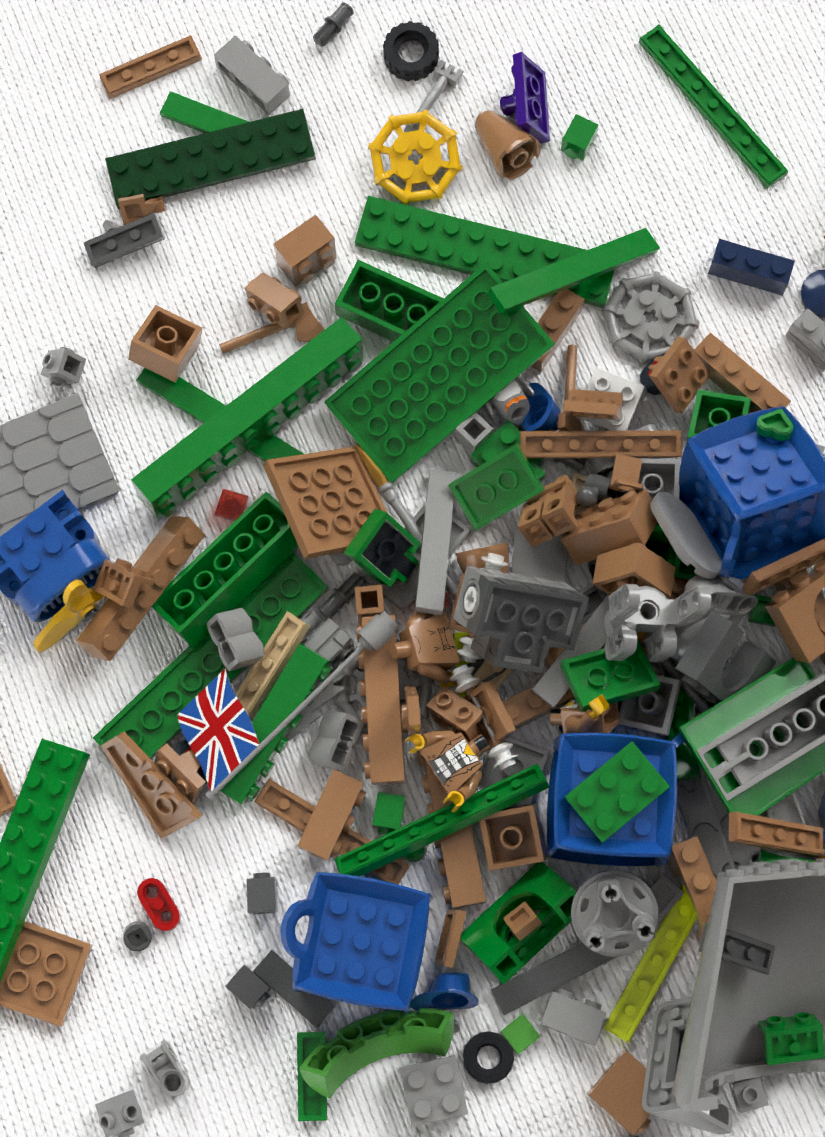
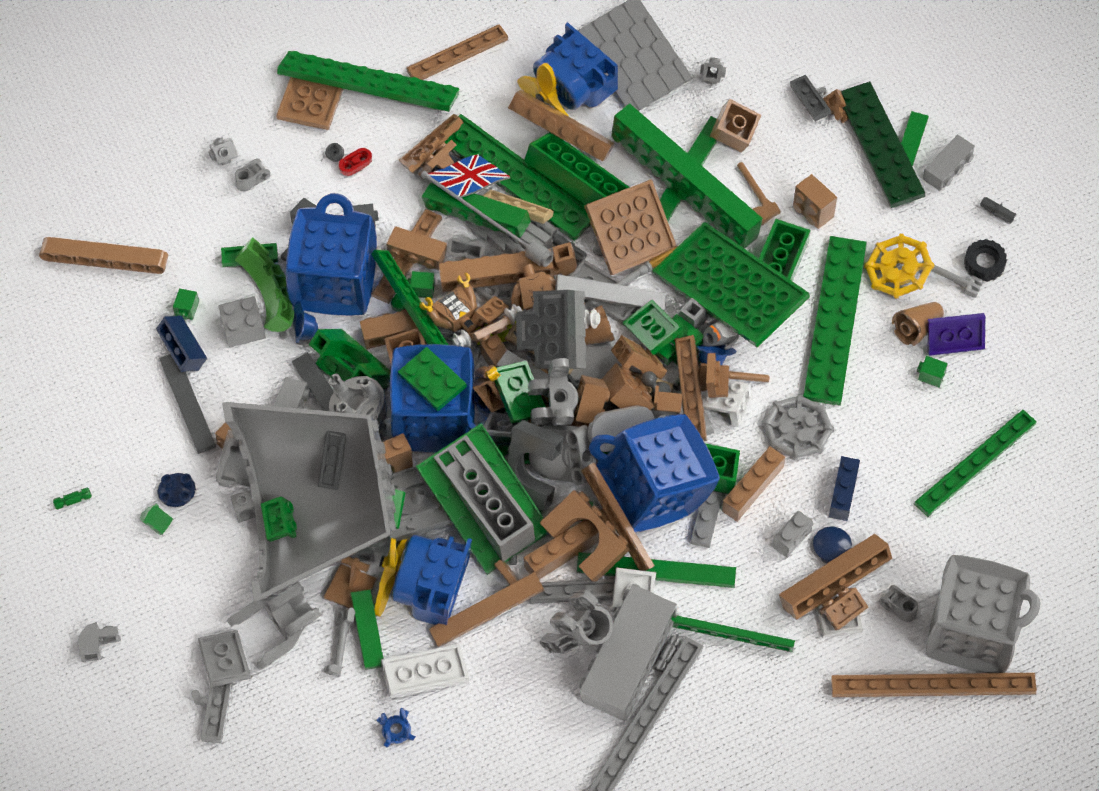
camera: 85 degrees right, 15 degrees down
medium nougat bracket [93,558,155,609] -> none
medium nougat tile [99,35,202,99] -> none
light grey brick [207,608,264,671] -> none
clear red plate [215,489,249,521] -> none
medium nougat brick [245,272,304,329] -> none
piece [344,509,421,588] -> none
medium nougat wing [401,684,421,737] -> none
medium nougat tile [434,909,466,968] -> none
black tyre [463,1031,514,1084] -> none
green tile [487,228,660,314] -> none
bright green tile [500,1013,540,1054] -> none
medium nougat plate [503,901,542,941] -> none
medium nougat brick [531,289,585,372] -> none
medium nougat plate [640,337,710,413] -> none
medium nougat tile [729,812,823,857] -> none
green tile [756,408,793,441] -> none

